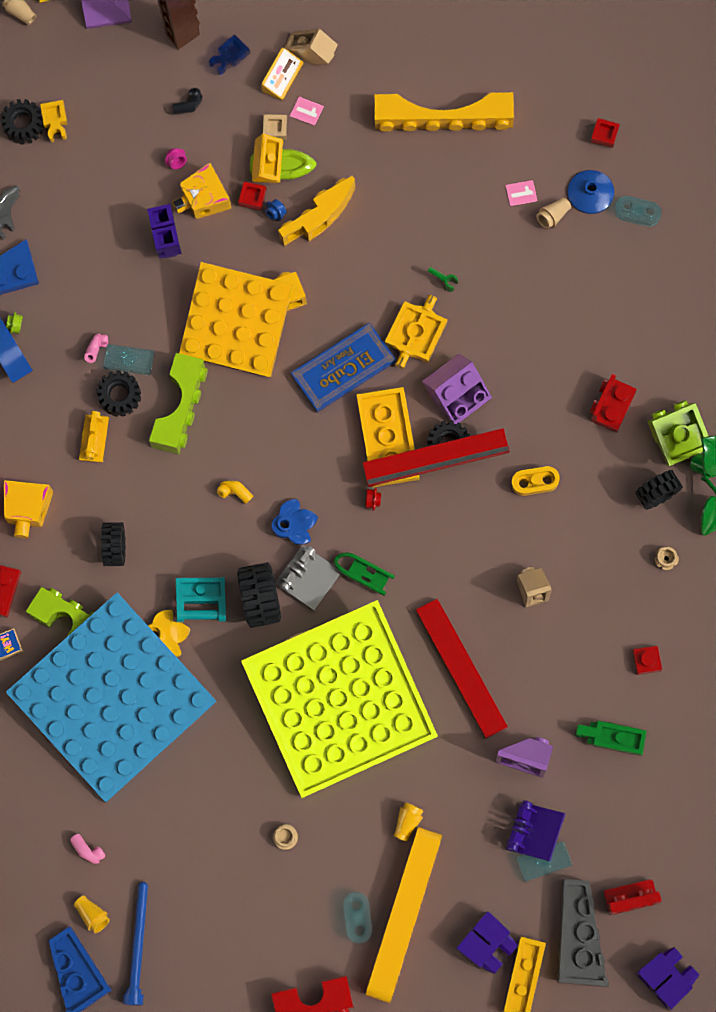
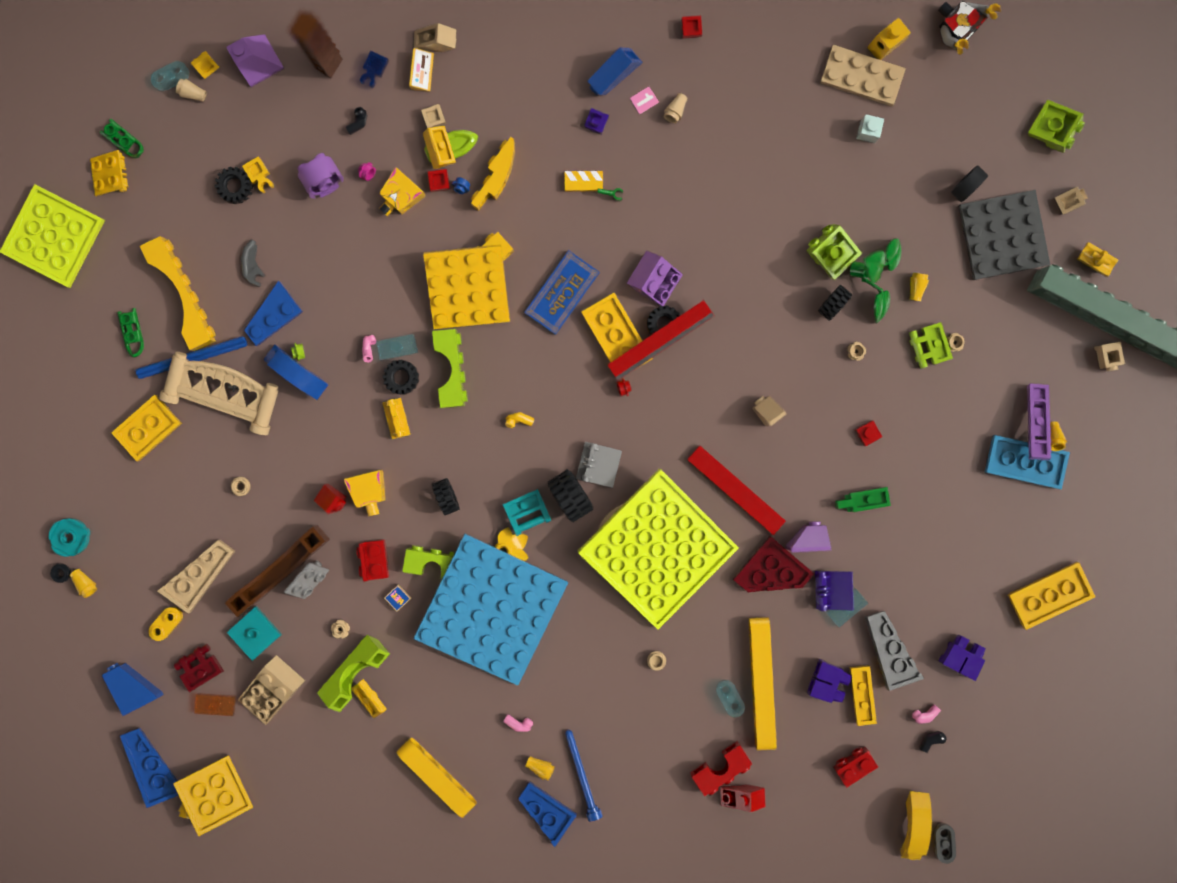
camera: 30 degrees left, 15 degrees up
dark purple hips [147,204,182,259] -> none
blue plate [271,499,318,545] -> none
bright pink sticker [290,97,324,126] -> none
green piece [334,552,395,596] -> none
yellow arch [375,92,514,132] -> none
yellow plate [385,295,448,369] -> none
yellow cone [393,802,423,842] -> none
yellow plate [511,466,560,496] -> none
blue dish [568,170,614,214] -> none
red bracket [589,374,637,433] -> none
red bracket [604,879,662,916] -> none
clear light blue plate [615,196,662,227] -> none
none -> medium lavender brick [297,153,344,199]
none -> yellow tile [565,171,603,192]
none -> dark purple tile [584,108,609,135]
none -> blue slope [588,47,643,95]
none -> dark red plate [733,536,815,593]

